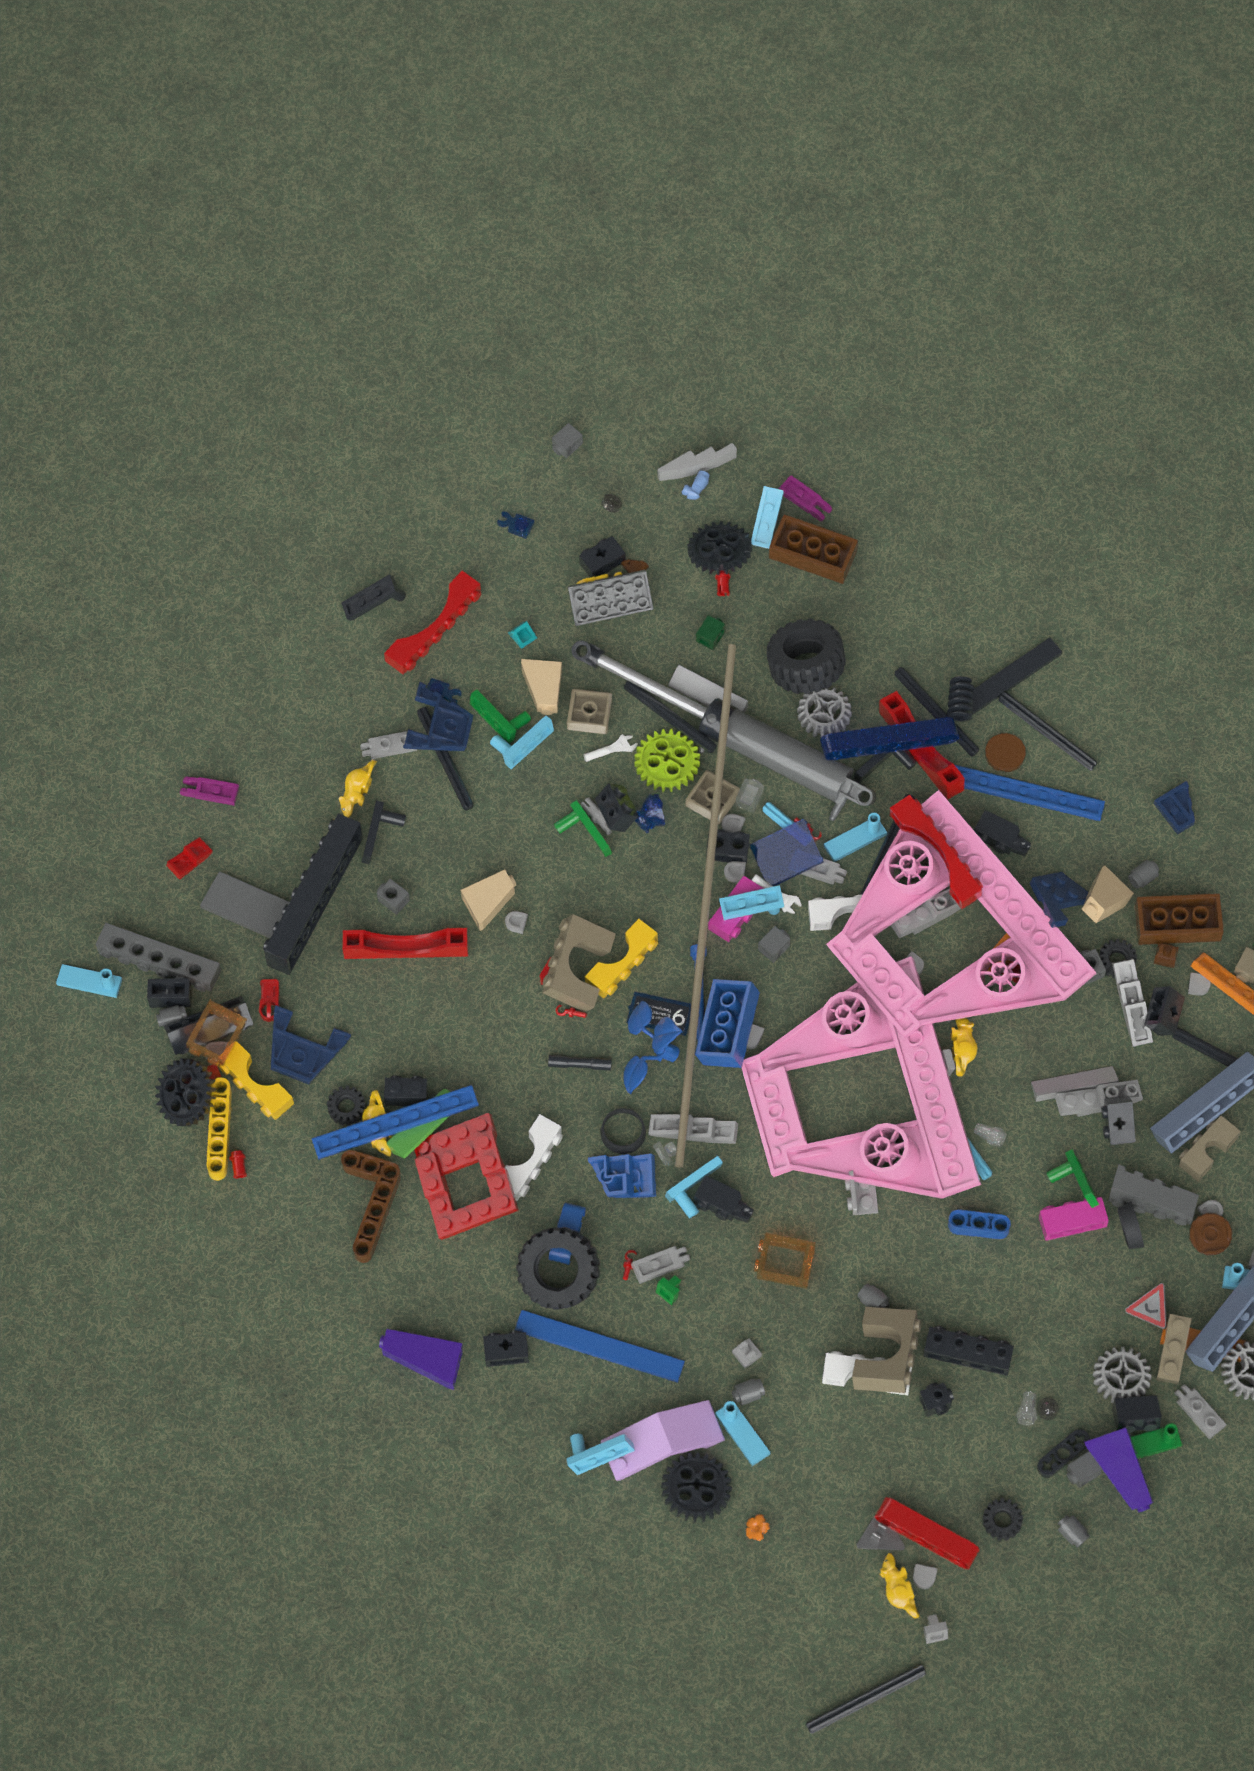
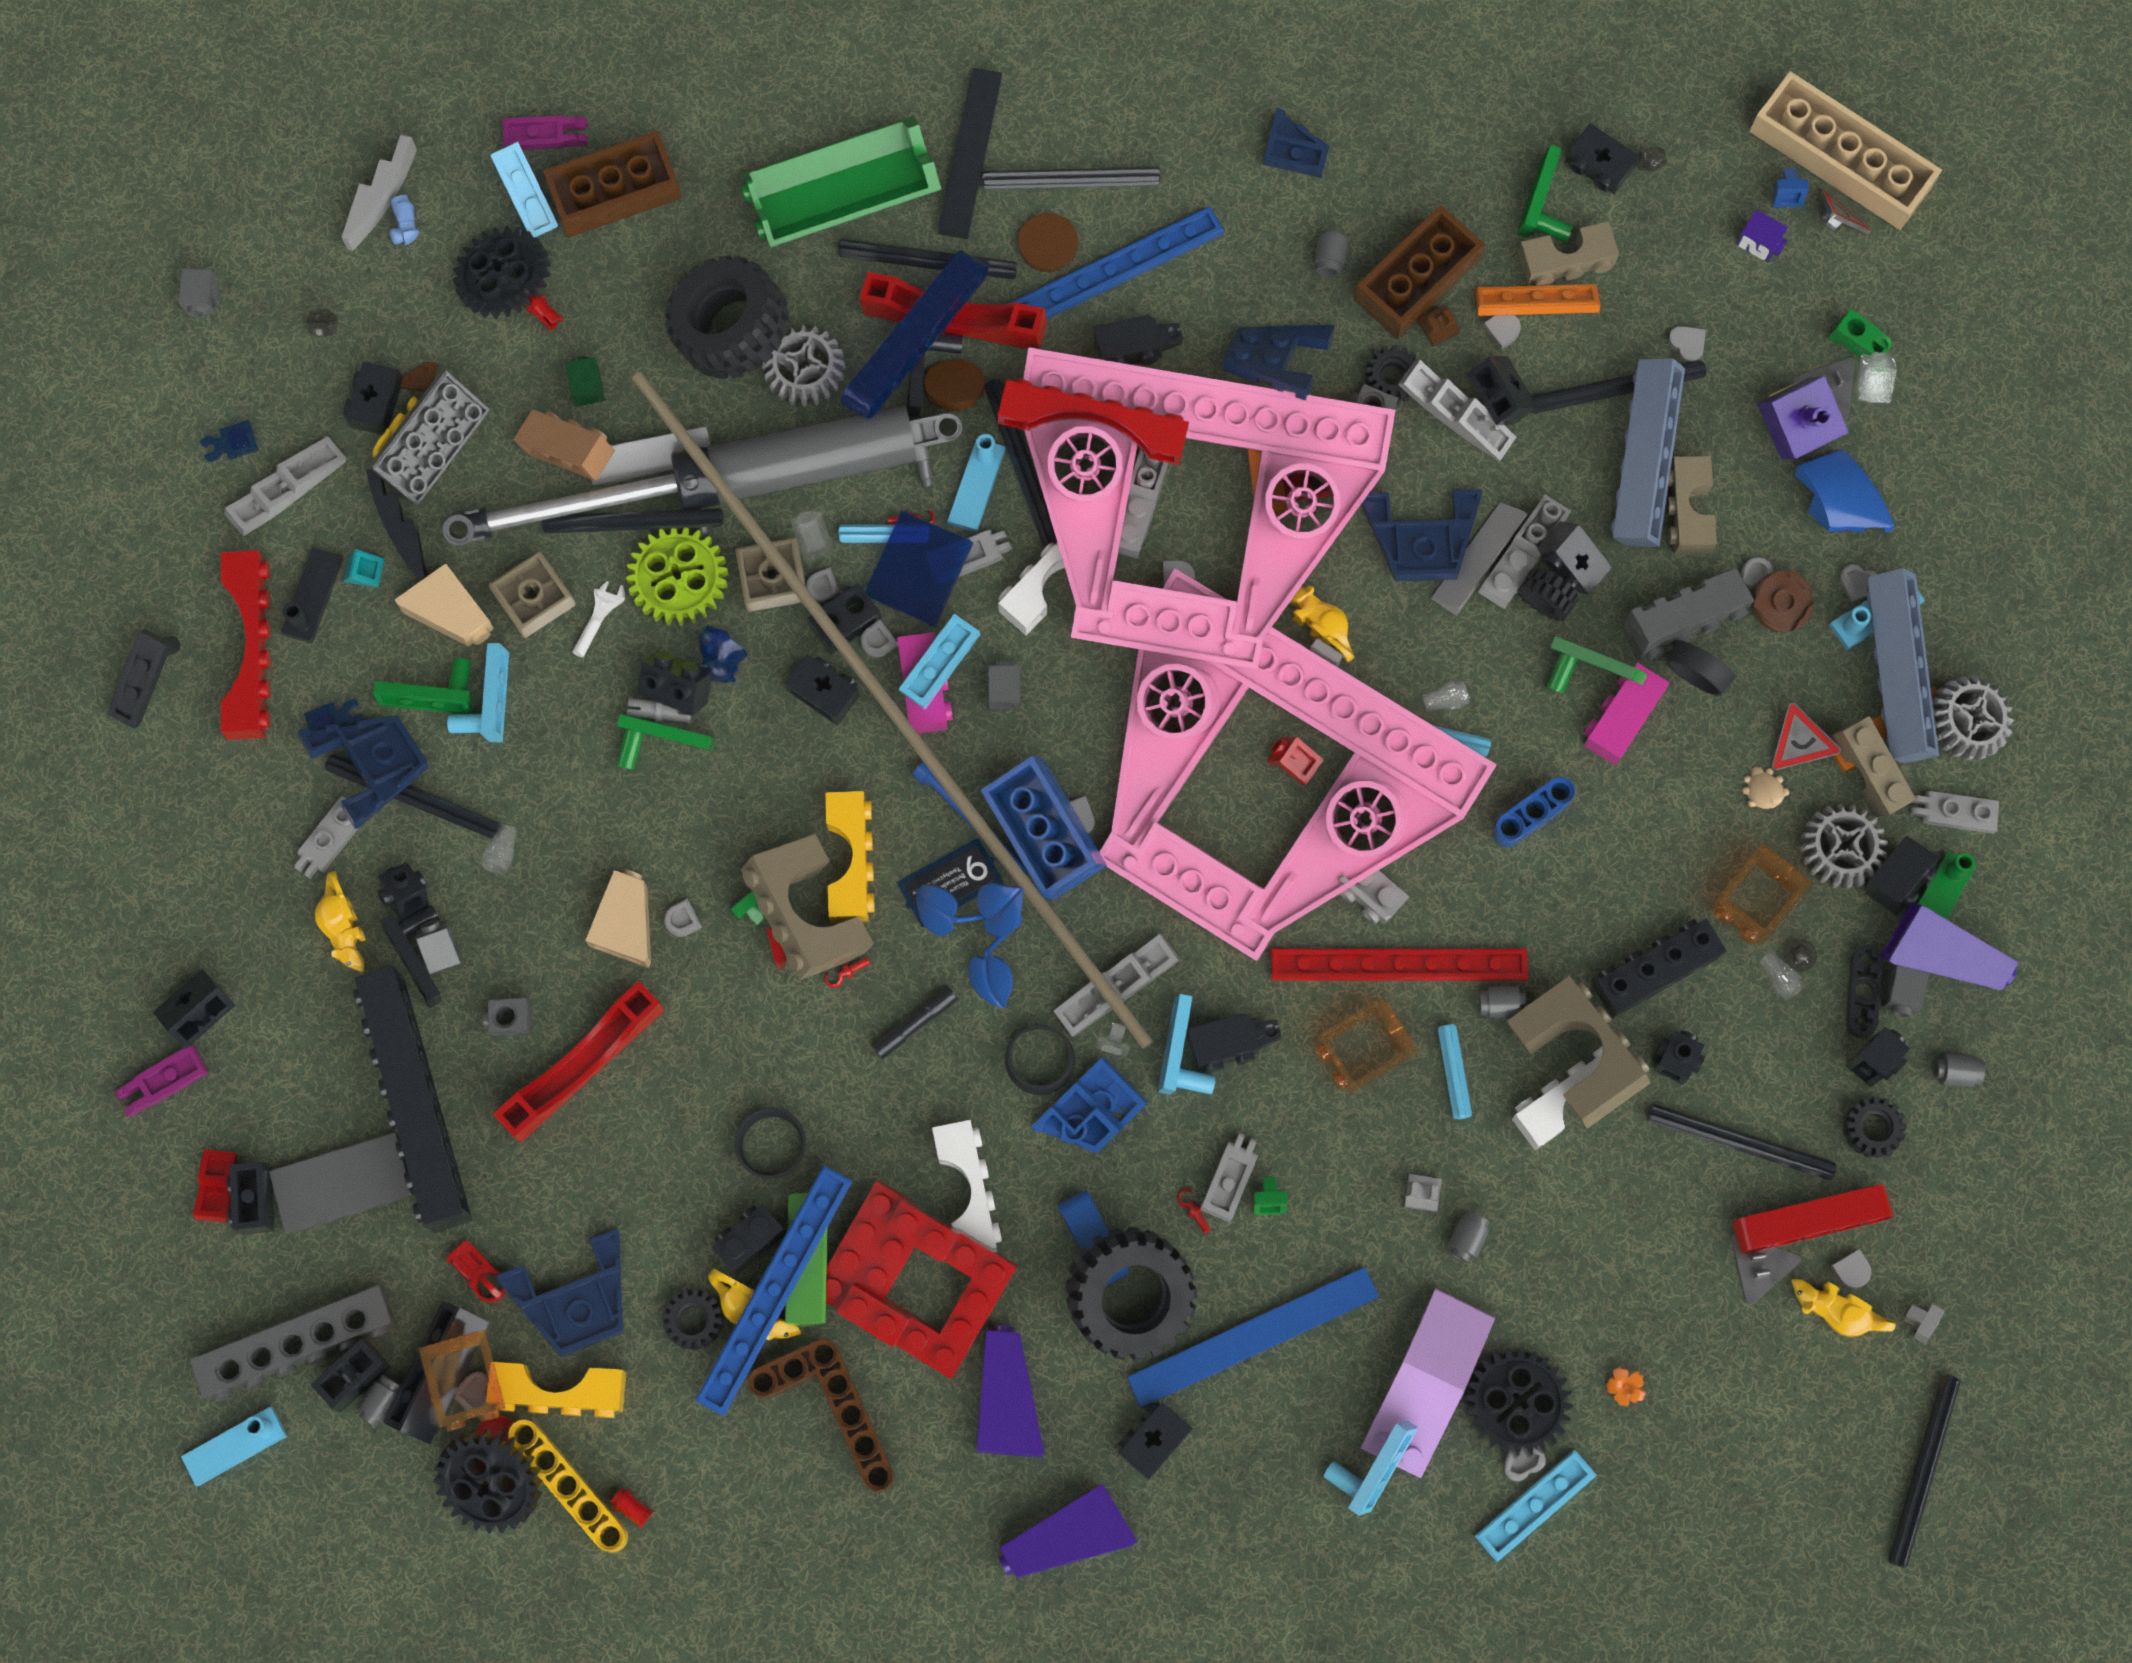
camera: 45 degrees left, 10 degrees up
medium azure piece [715,1401,770,1466] -> none
white piece [752,874,802,914] -> none
black piece [947,676,975,721] -> none
tan slope [1082,866,1134,923] -> none
none -> black brick [153,969,236,1049]
none -> light grey slope [224,436,346,536]
none -> black brick [227,1161,275,1235]
none -> black piece [281,547,344,644]
none -> black slope [366,469,427,582]
none -> black brick [377,862,429,921]
none -> brick [416,920,461,974]
none -> clear cone [481,825,518,874]
none -> medium nougat brick [513,409,615,481]
none -> green tile [730,892,766,926]
none -> black tyre [735,1107,806,1179]
none -> green panel [740,116,941,247]
none -> black brick [785,654,860,726]
none -> reddish brown tile [924,359,985,411]
none -> dark purple slope [977,1325,1044,1458]
none -> bracket [1267,736,1324,785]
none -> red tile [1271,948,1528,981]
none -> dark blue wing [1361,490,1482,581]
none -> medium azure axle [1438,1024,1472,1119]
none -> medium azure tile [1474,1449,1597,1562]
none -> light grey tile [1503,1447,1546,1482]
none -> black tyre [1517,567,1579,621]
none -> black axle [1647,1104,1837,1180]
none -> clear orange window [1710,843,1813,946]
none -> tan piece [1742,766,1790,809]
none -> black brick [1846,1027,1910,1087]

